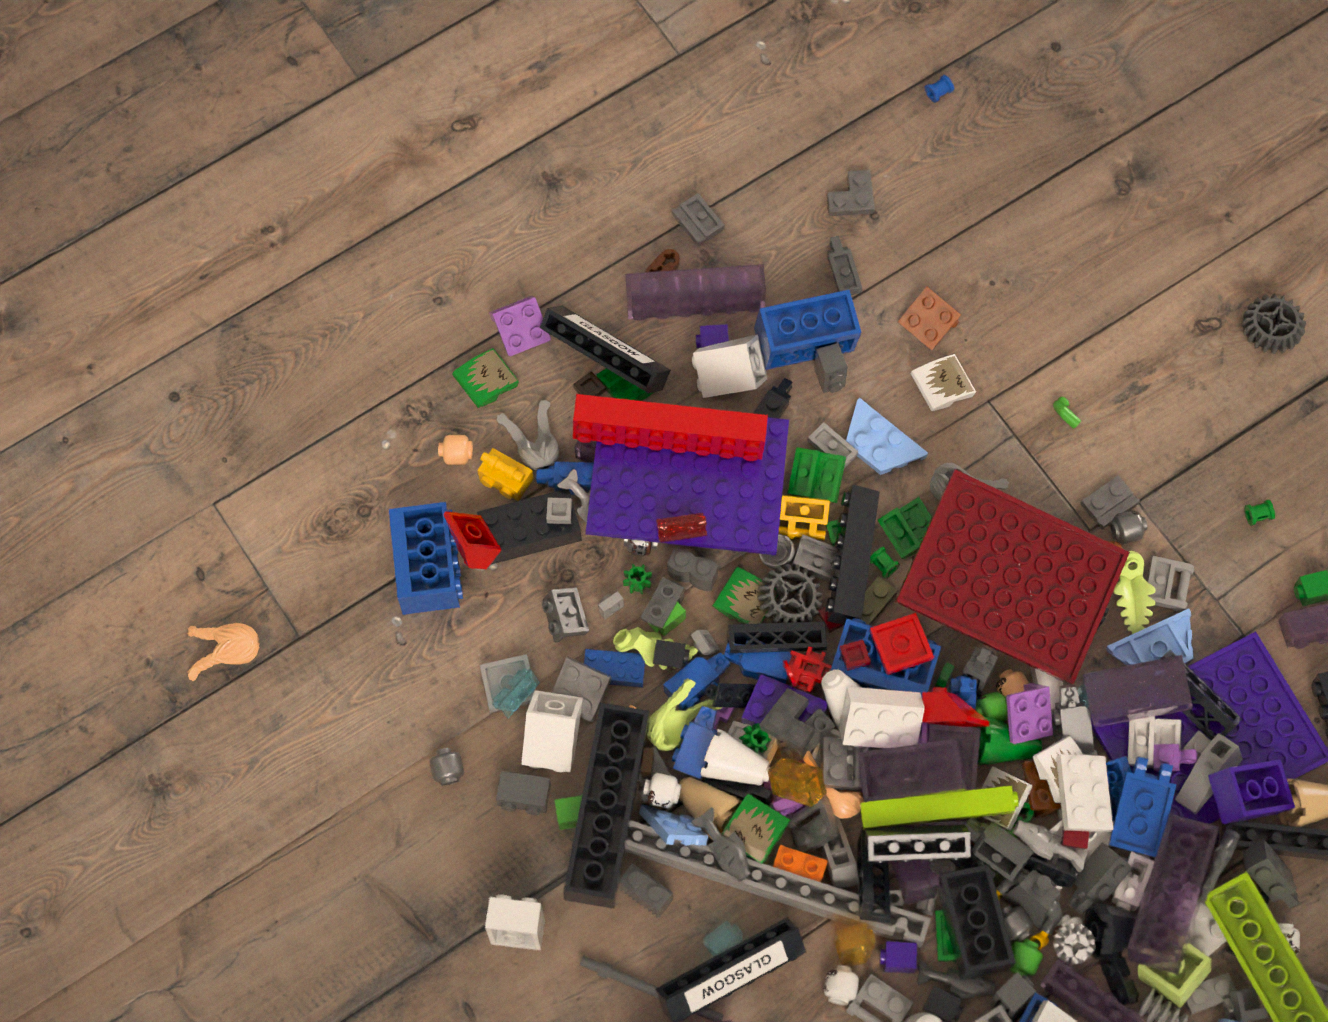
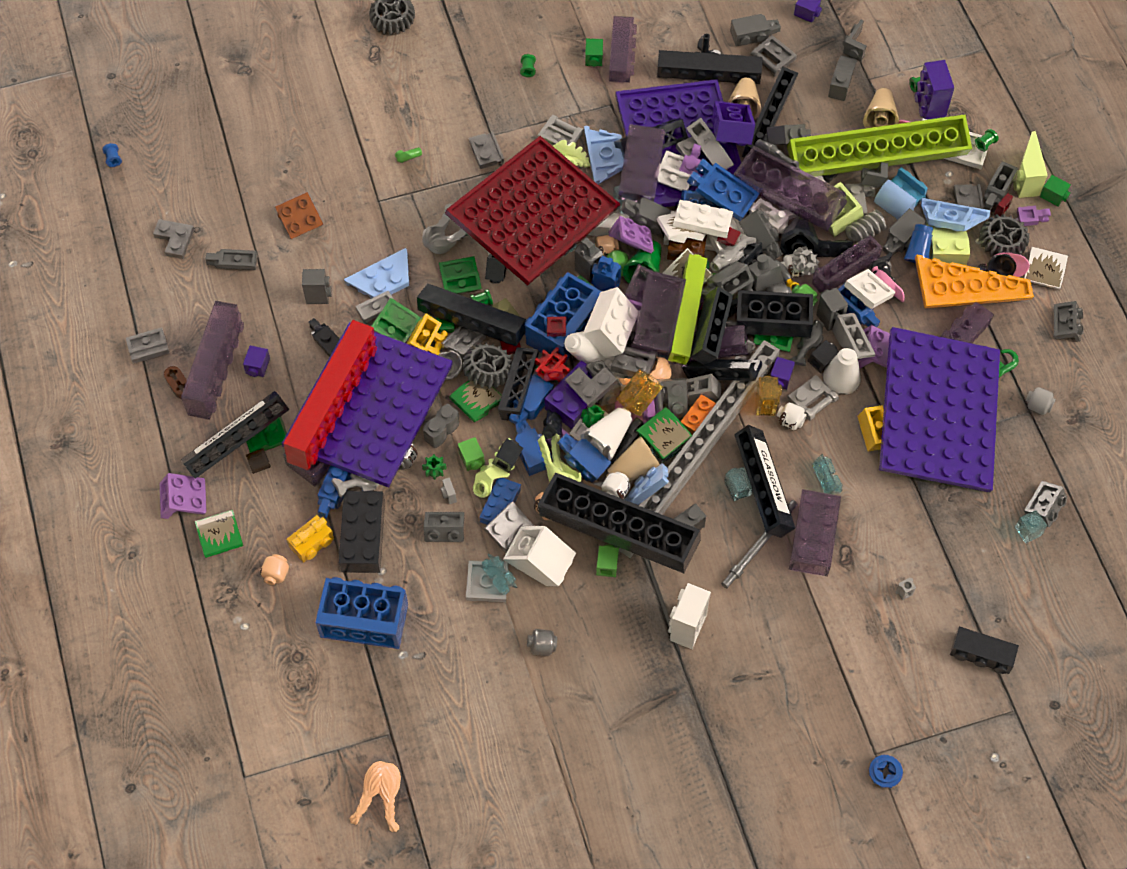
camera: 75 degrees left, 5 degrees down
red slope [443,511,502,570] -> none
dark grey brick [496,771,551,815] -> none
light grey hair [497,400,559,470] -> none
light grey plate [546,498,572,524] -> none
dark grey bracket [641,578,684,629] -> none
clear red hinge [656,513,707,543] -> none
light grey plate [691,629,720,656] -> none
dark grey animal [691,808,751,882] -> none
white slope [692,334,767,398] -> none
blue brick [754,289,862,370] -> none
red plate [869,613,934,675] -> none
slope [910,354,976,411] -> none
red slope [922,687,989,728] -> none
flat silver head [1110,510,1147,544] -> none

